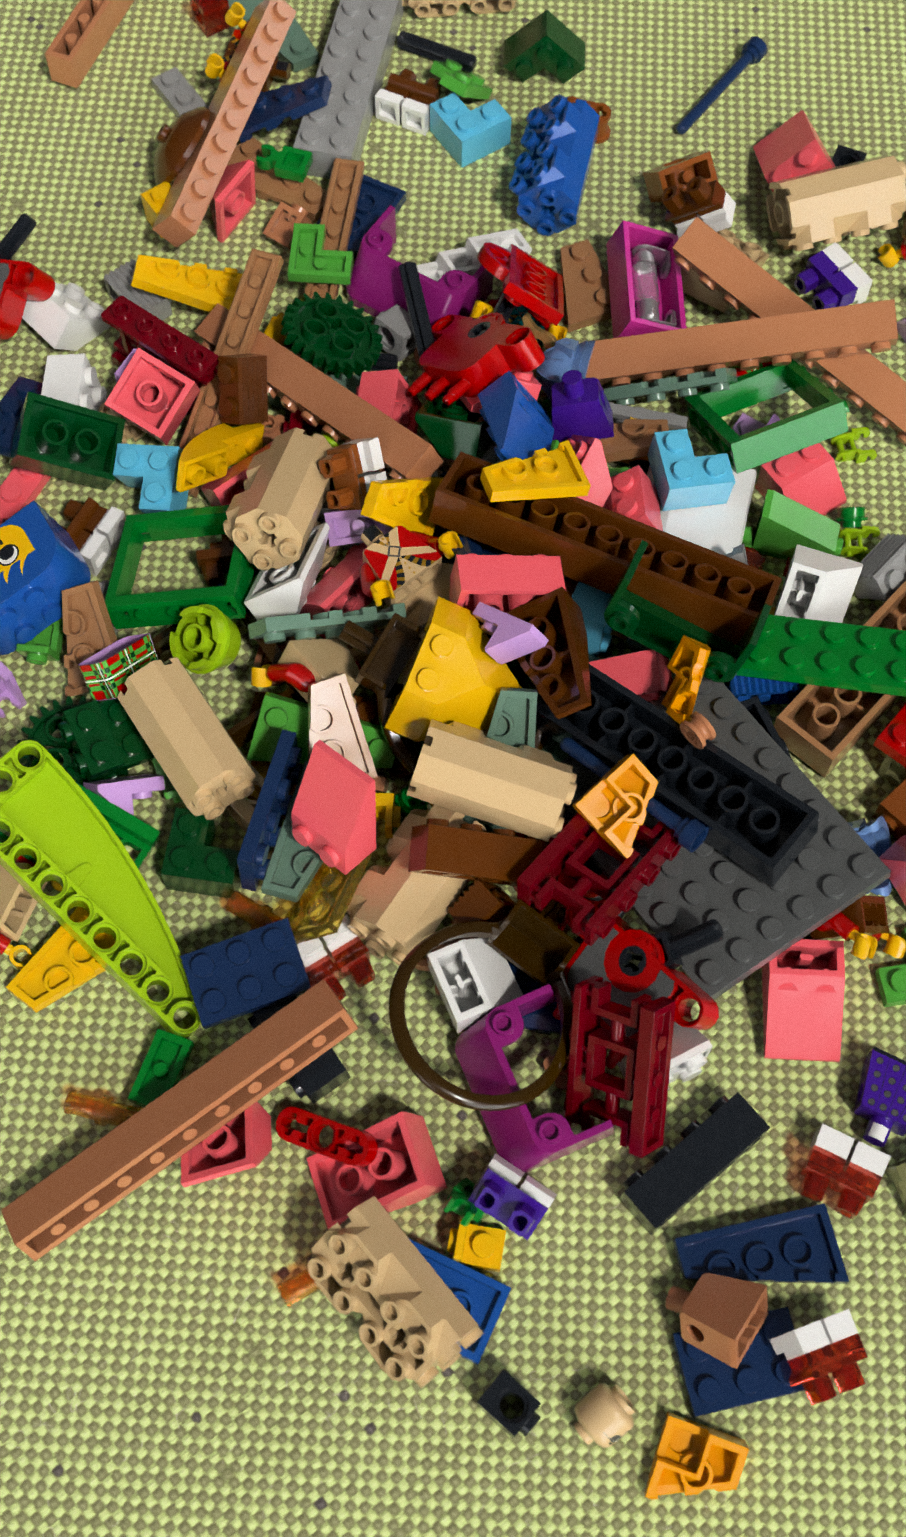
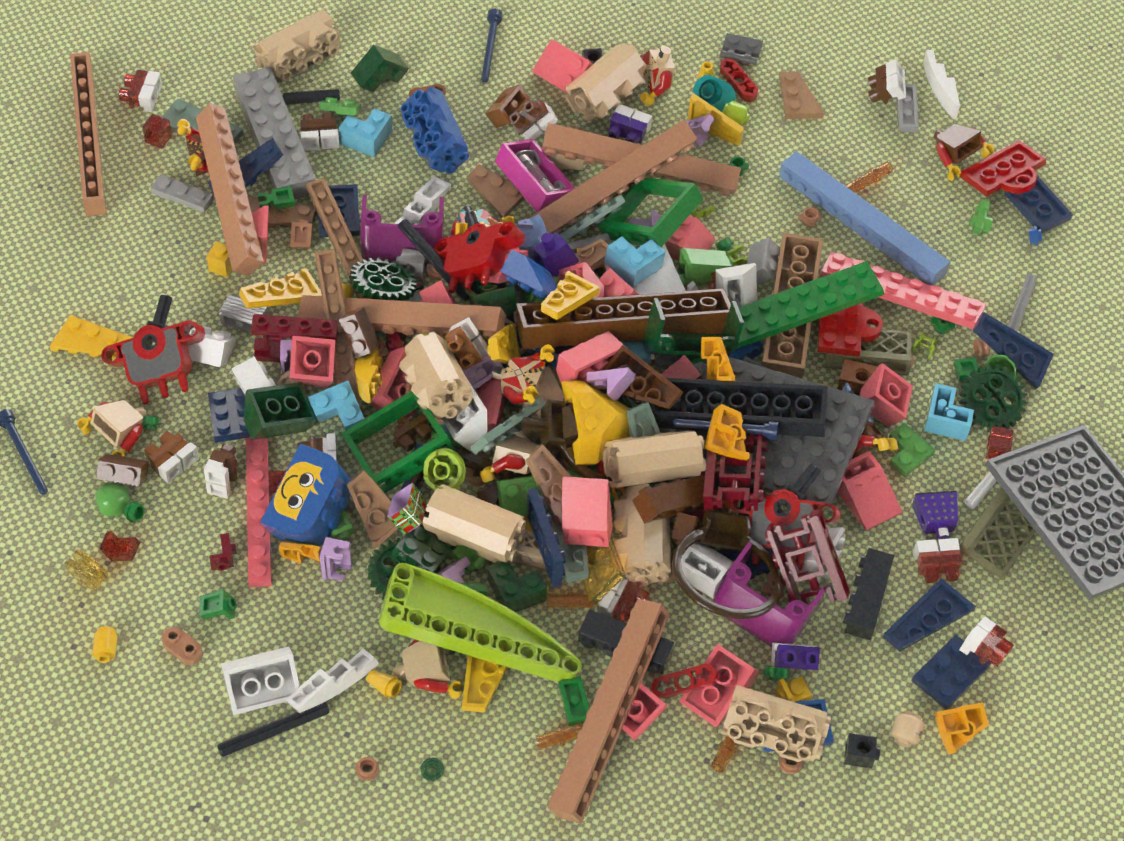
camera: 35 degrees left, 10 degrees down
reddish brown dish [154,107,211,185] -> none
dark blue plate [180,918,312,1029] -> none
bright green plate [287,223,354,285] -> none
red plate [477,242,564,326] -> none
nougat torso [666,1273,768,1369] -> none
nougat bush [679,712,716,749] -> none

